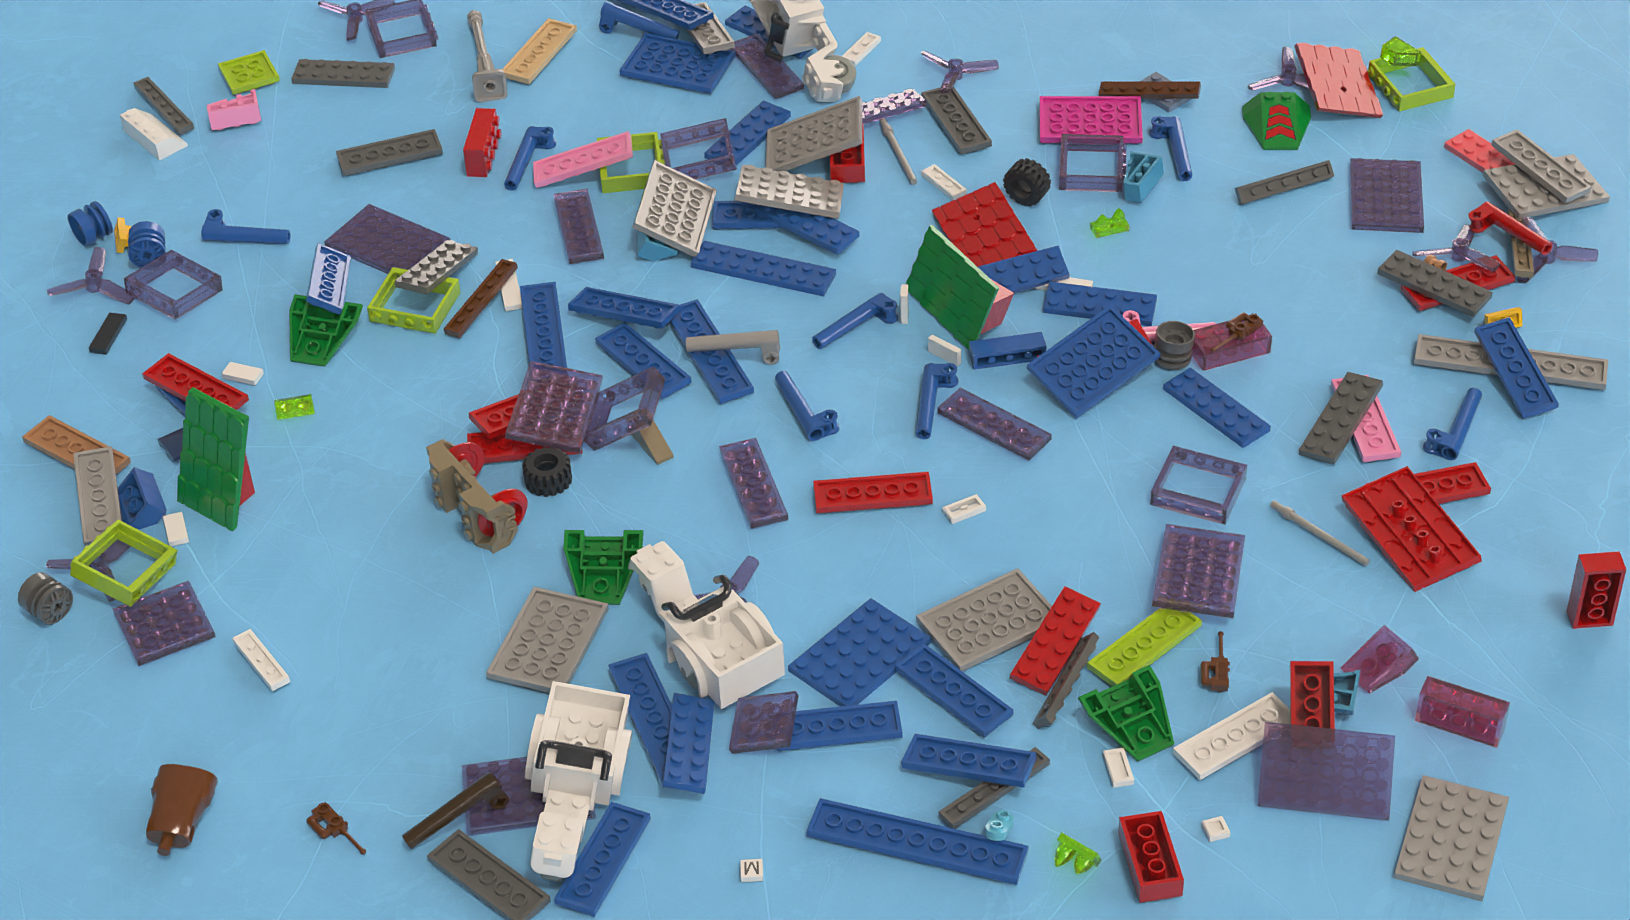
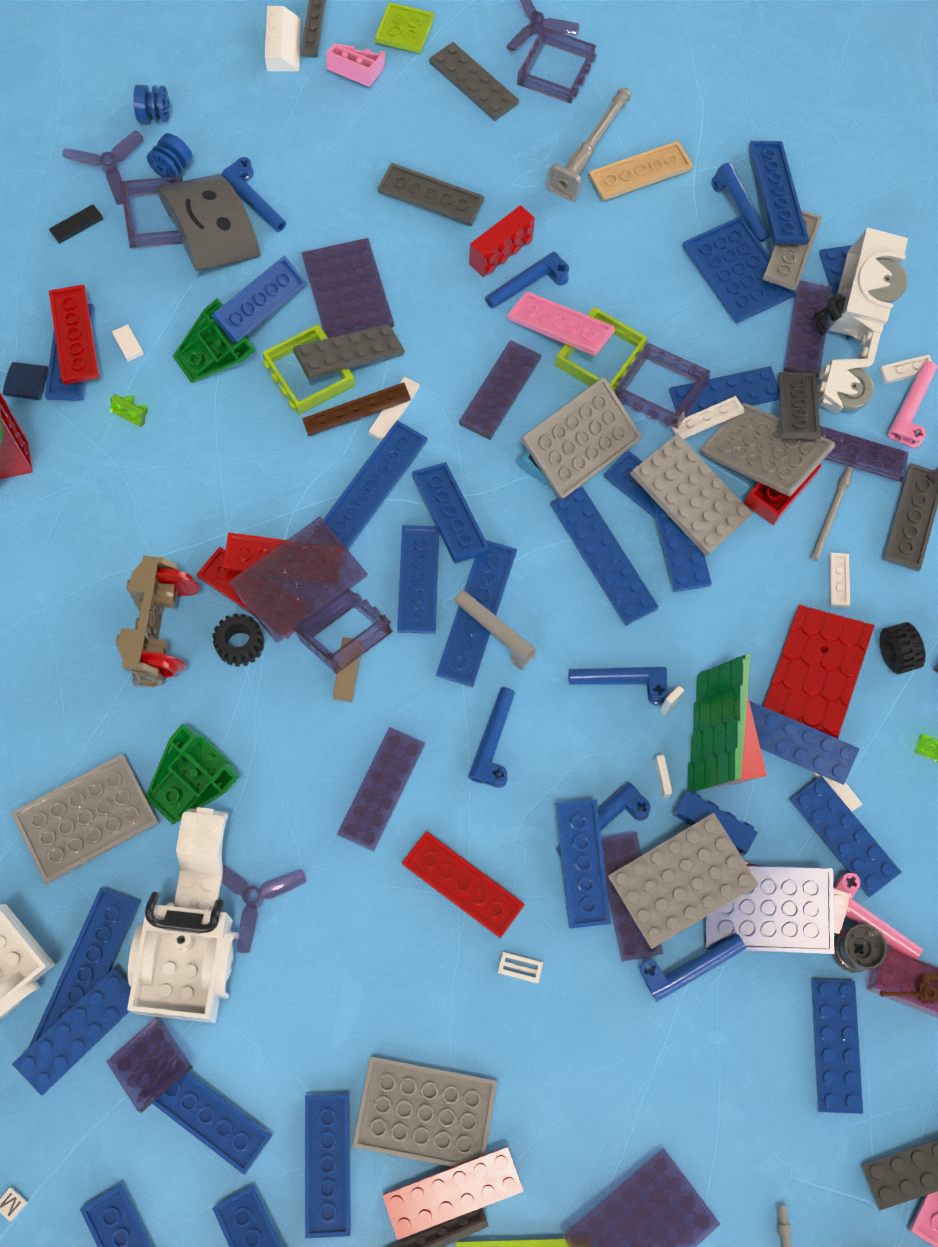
camera: 35 degrees right, 25 degrees up
yellow tile [114,217,131,253] -> none
blue plate [788,598,931,706] -> none
clear purple window [1150,446,1247,525] -> none
none -> dark grey slope [155,174,261,272]
none -> blue plate [556,799,611,928]
none -> light grey plate [608,813,759,949]
none -> blue axle [640,934,747,1002]
none -> white plate [670,396,744,439]
none -> dark grey plate [779,372,821,440]
none -> bright pink axle [887,361,937,448]

